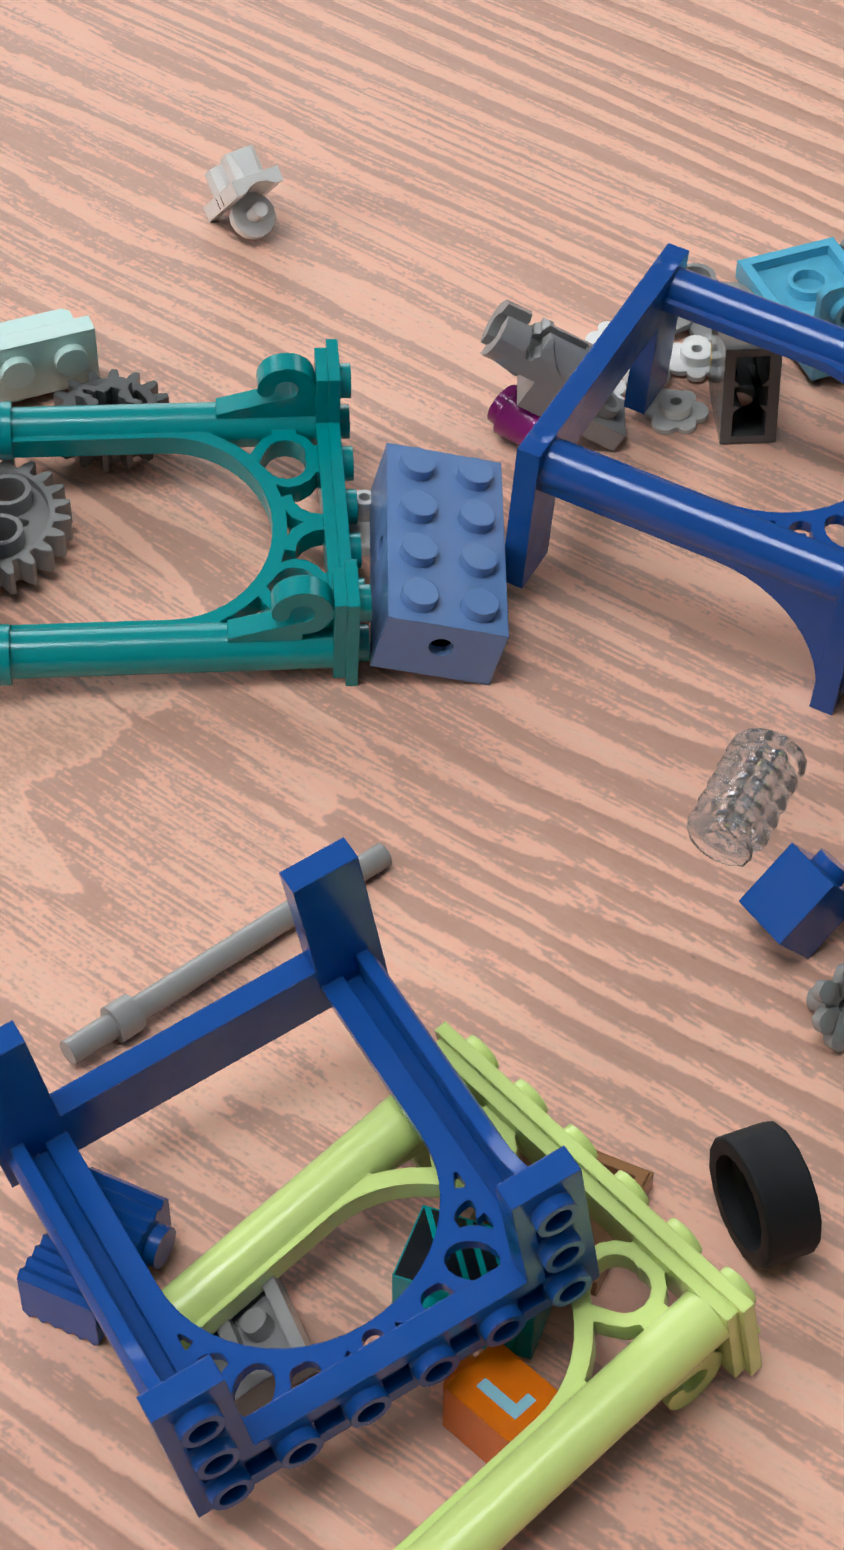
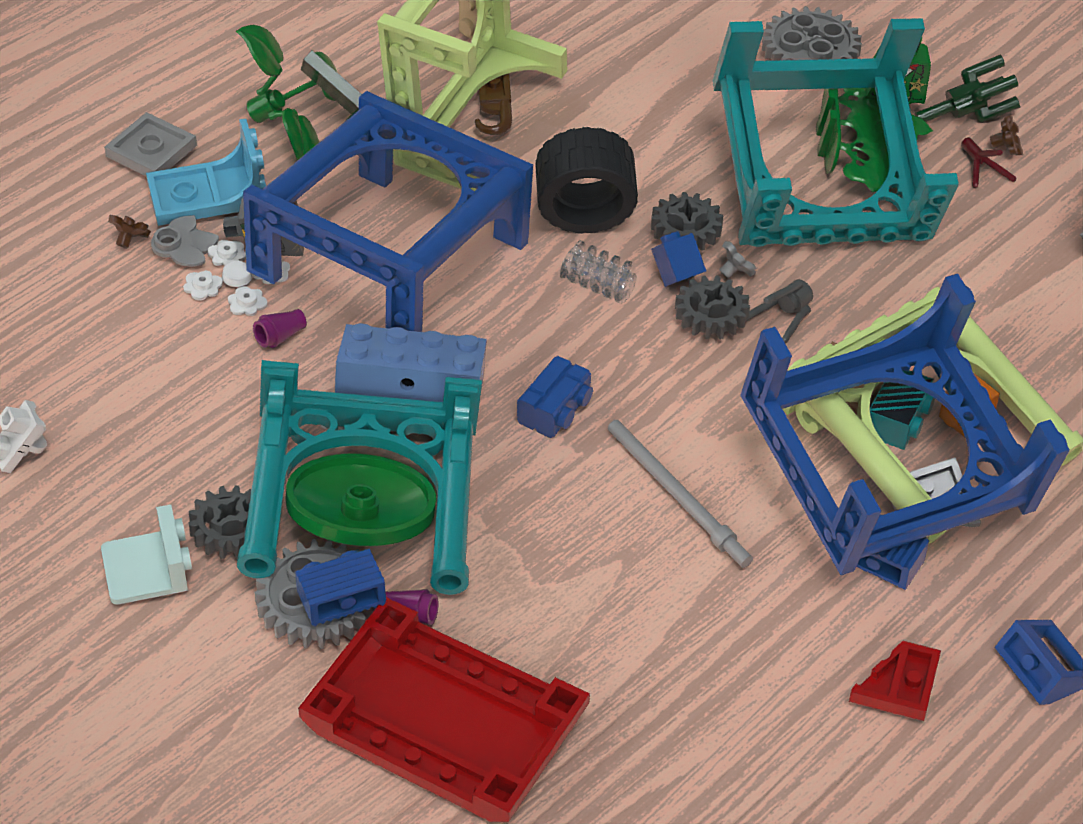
camera: 85 degrees left, 0 degrees up
light grey plate [481,299,626,451] -> none
black tyre [709,1121,822,1269] -> none
none -> reddish brown plant [108,215,151,248]
none -> green dish [285,454,436,546]
none -> blue brick [517,356,593,438]
none -> dark grey gear [675,276,750,339]
none -> dark grey plant [746,279,813,343]

